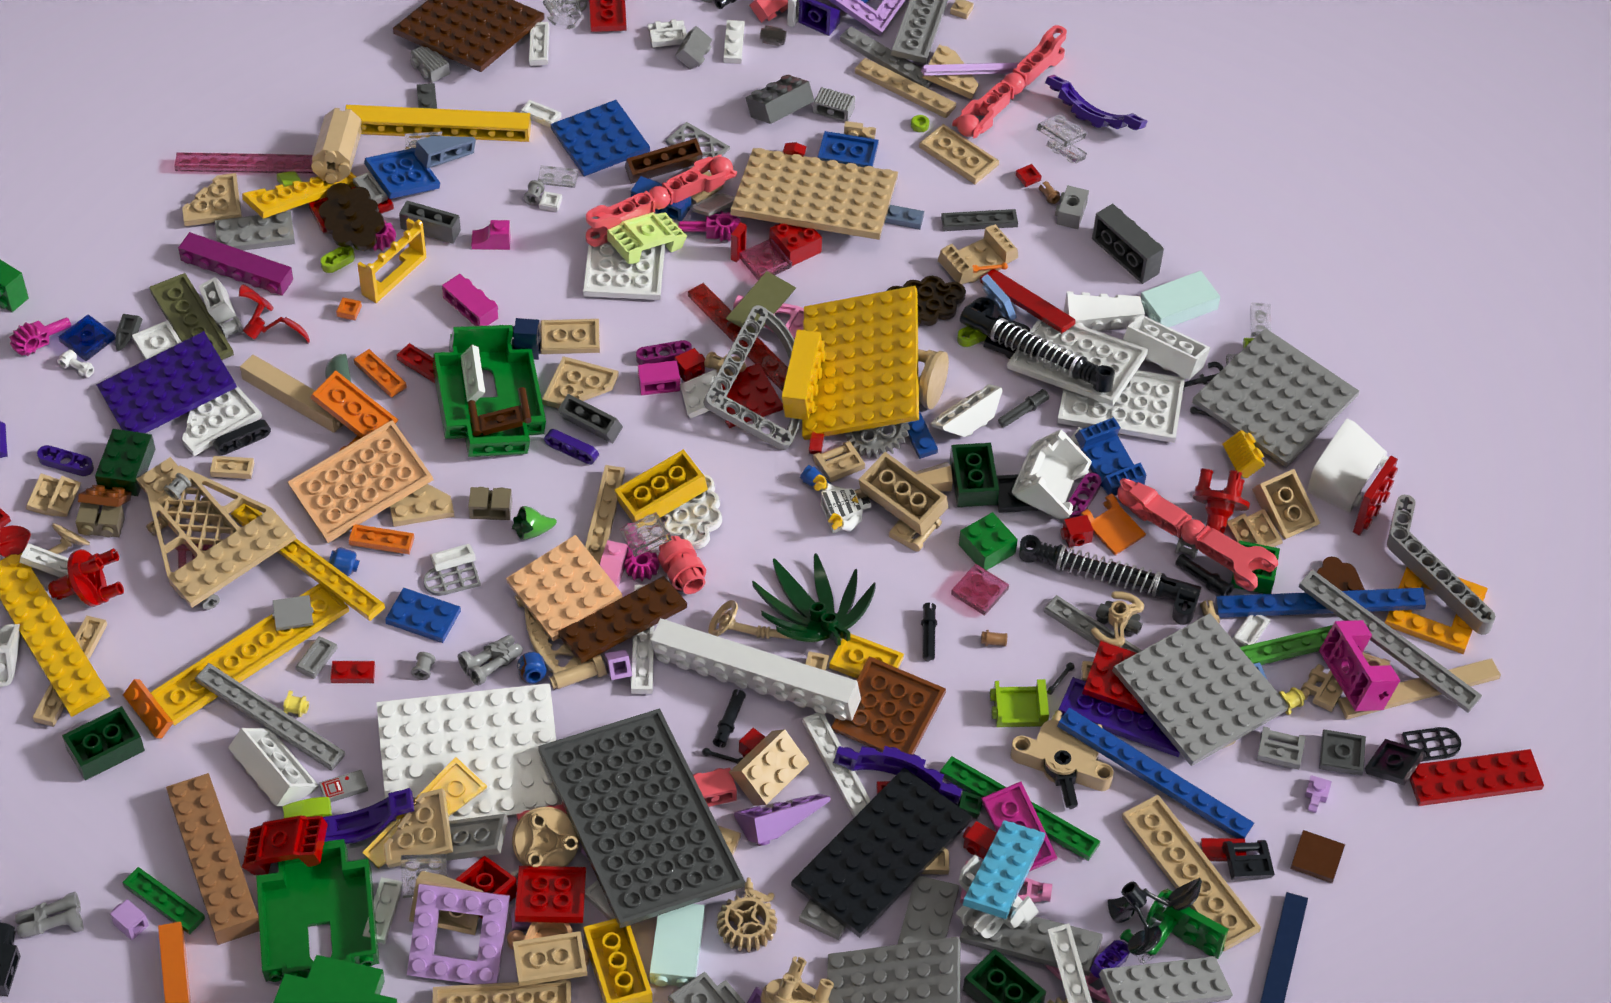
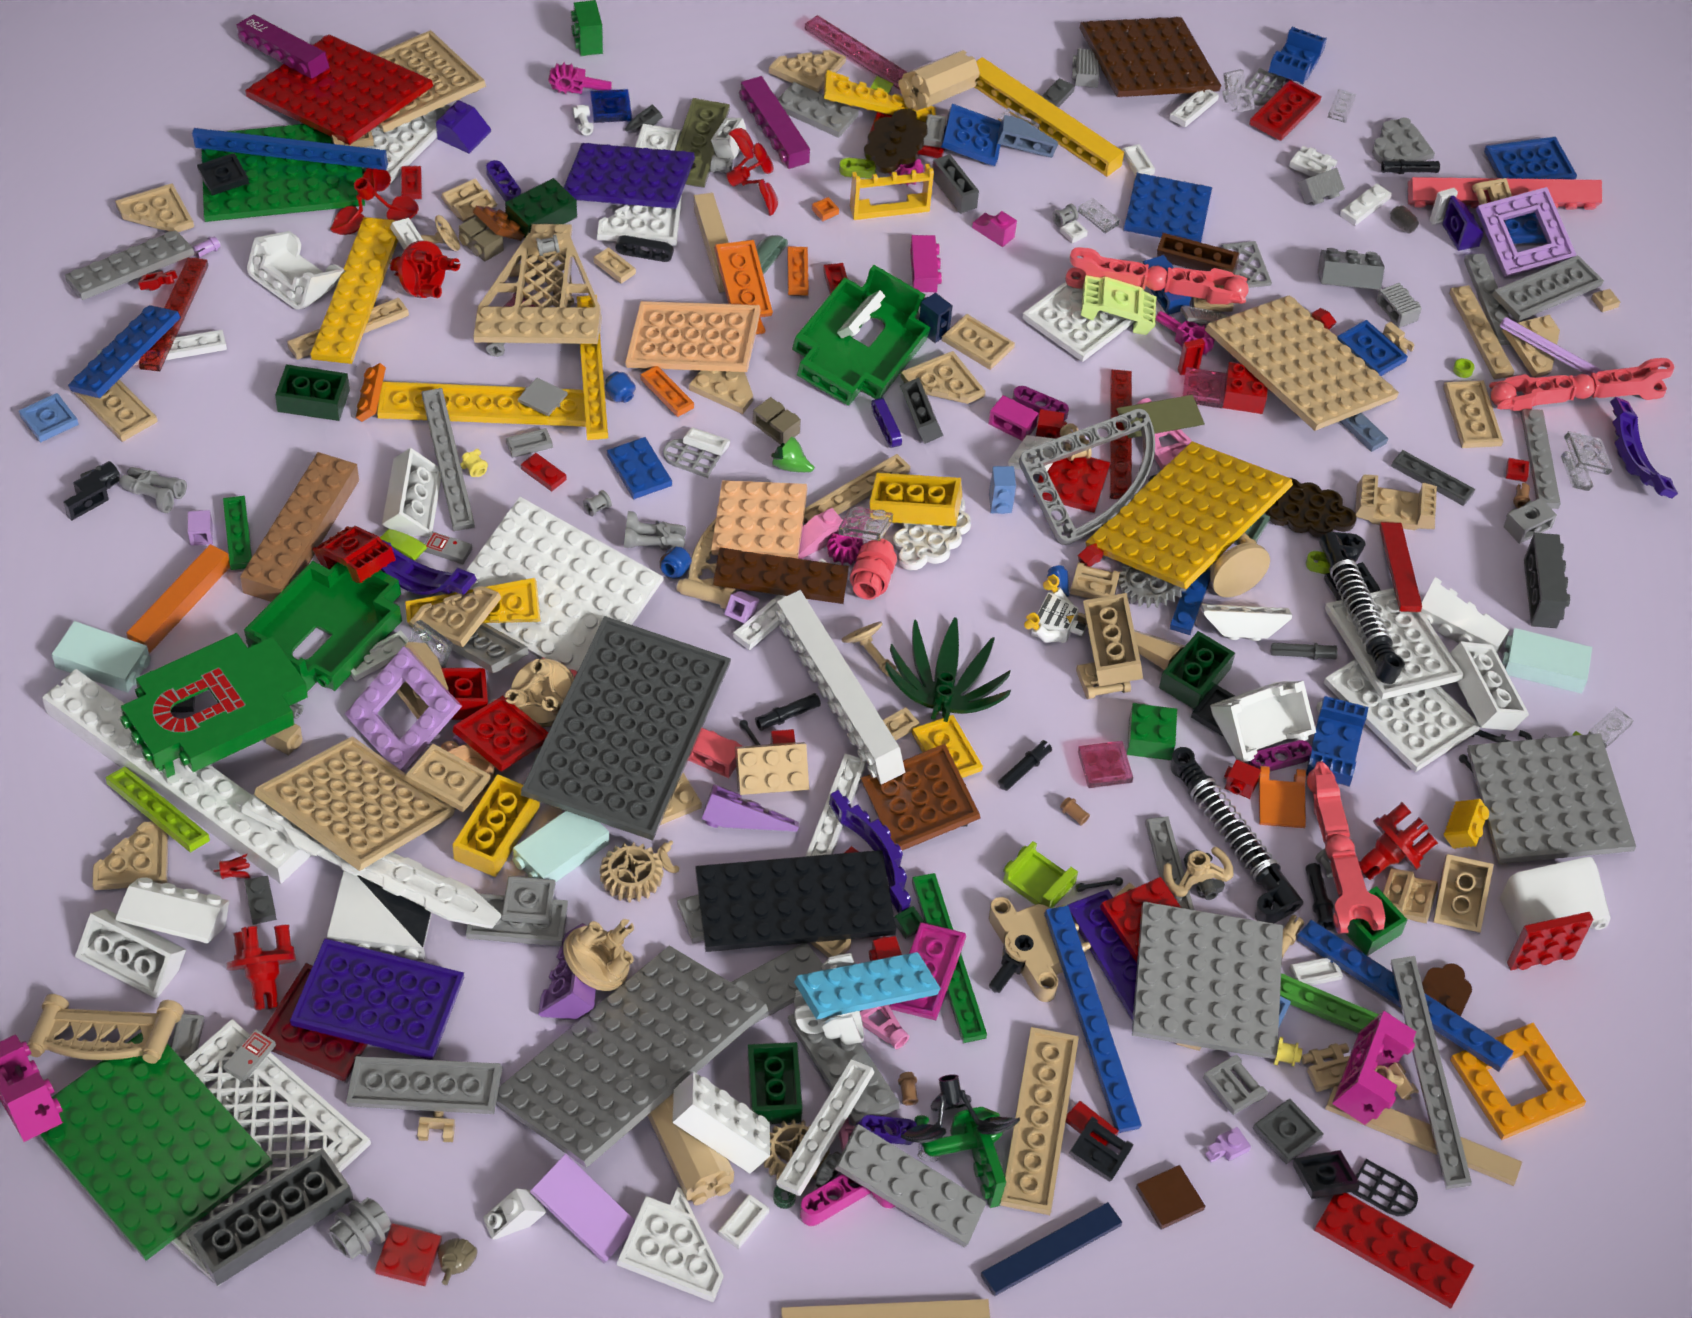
camera: 40 degrees right, 0 degrees up
reddish brown plate [467,387,532,436] -> none
yellow brick [782,329,826,420] -> none
orange hinge [972,262,1008,273] -> none
light blue plate [981,274,1017,320] -> none
light grey beam [1387,494,1496,635] -> none
none -> medium nougat pin [898,1072,918,1106]
none -> medium blue brick [989,466,1016,514]
none -> light grey plate [1521,409,1561,509]

